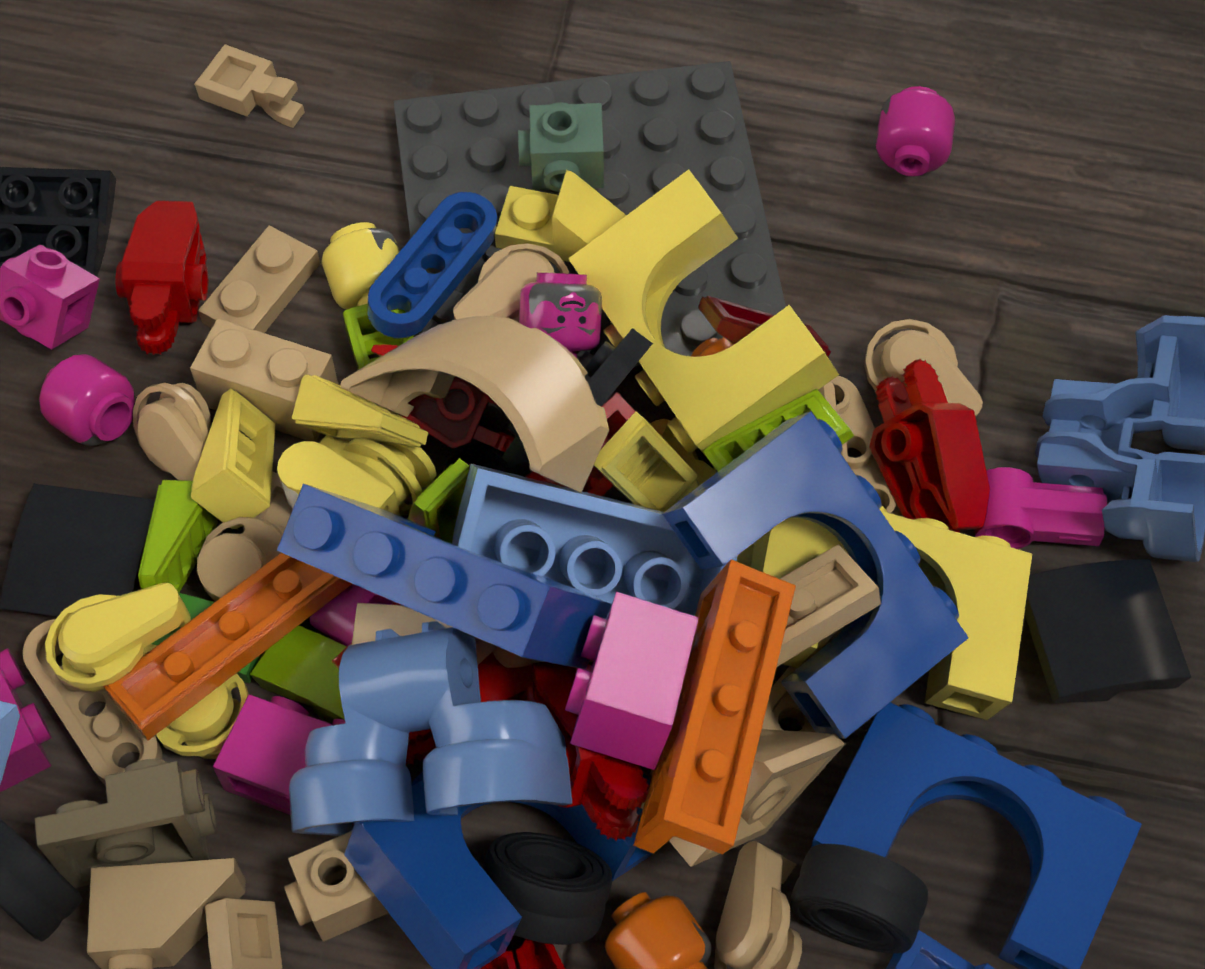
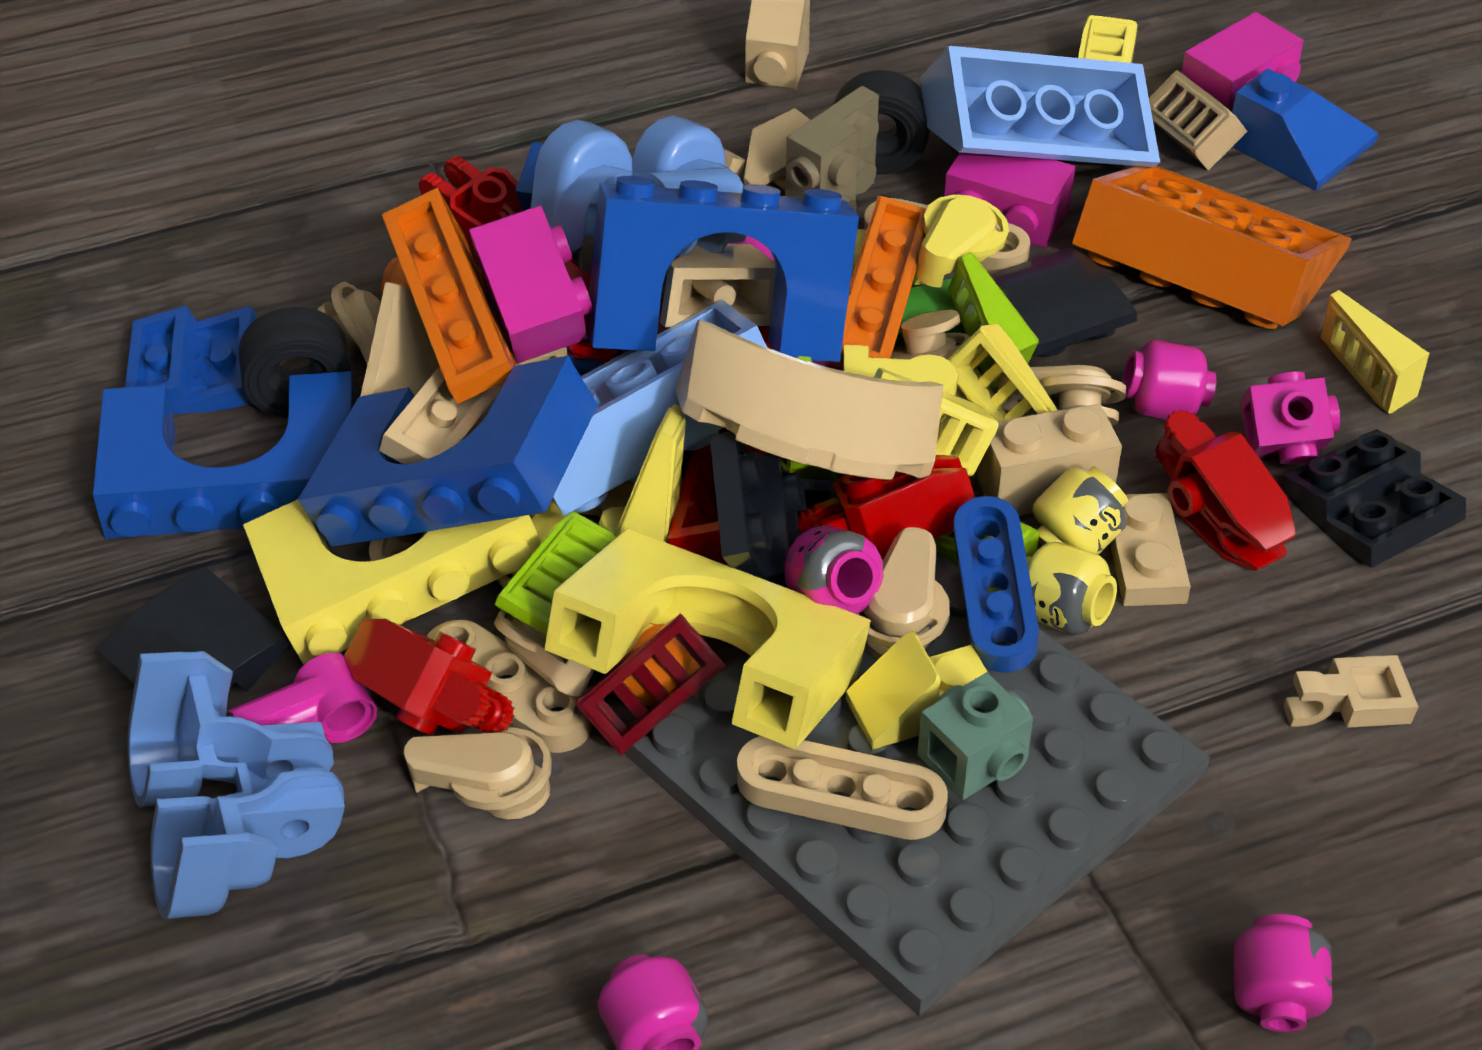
camera: 145 degrees right, 15 degrees down
none -> tan plate [737,736,948,840]
none -> light yellow head [1033,466,1129,555]

